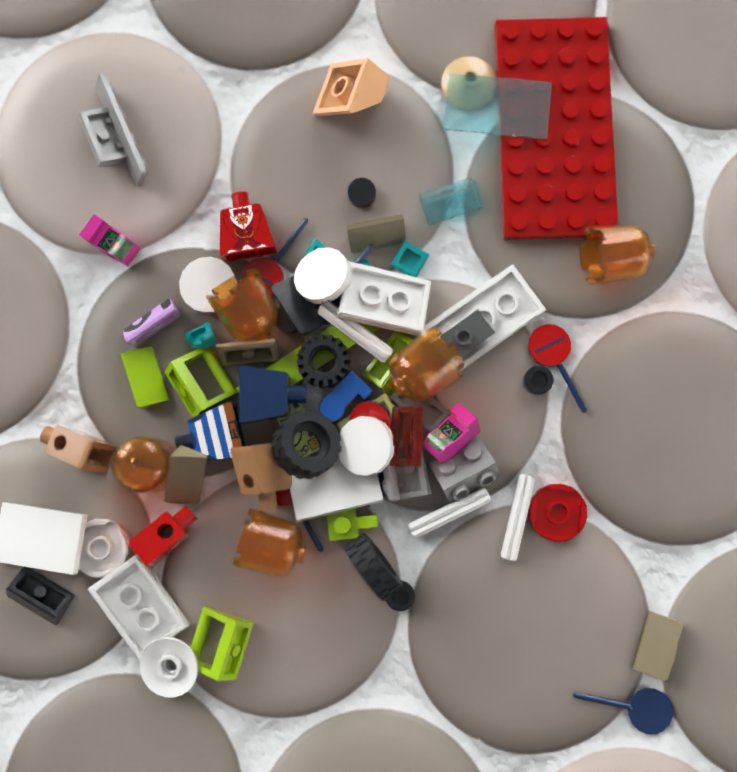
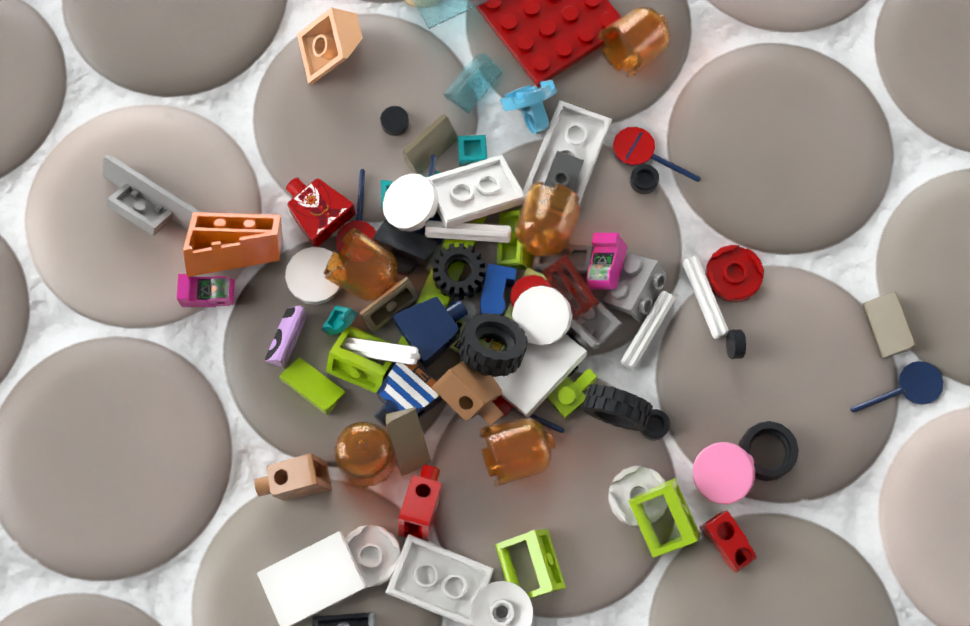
camera: 40 degrees left, 10 degrees down
none -> orange wedge [183,212,283,277]
none -> white axle [342,337,420,365]
none -> medium azure tile [500,80,557,134]
none -> white tile [608,466,668,527]
none -> lime tile [628,478,700,557]
none -> bright pink tile [693,442,755,504]
none -> red leg [699,510,757,573]
none -> black tile [726,329,746,359]
none -> black tyre [739,421,799,481]

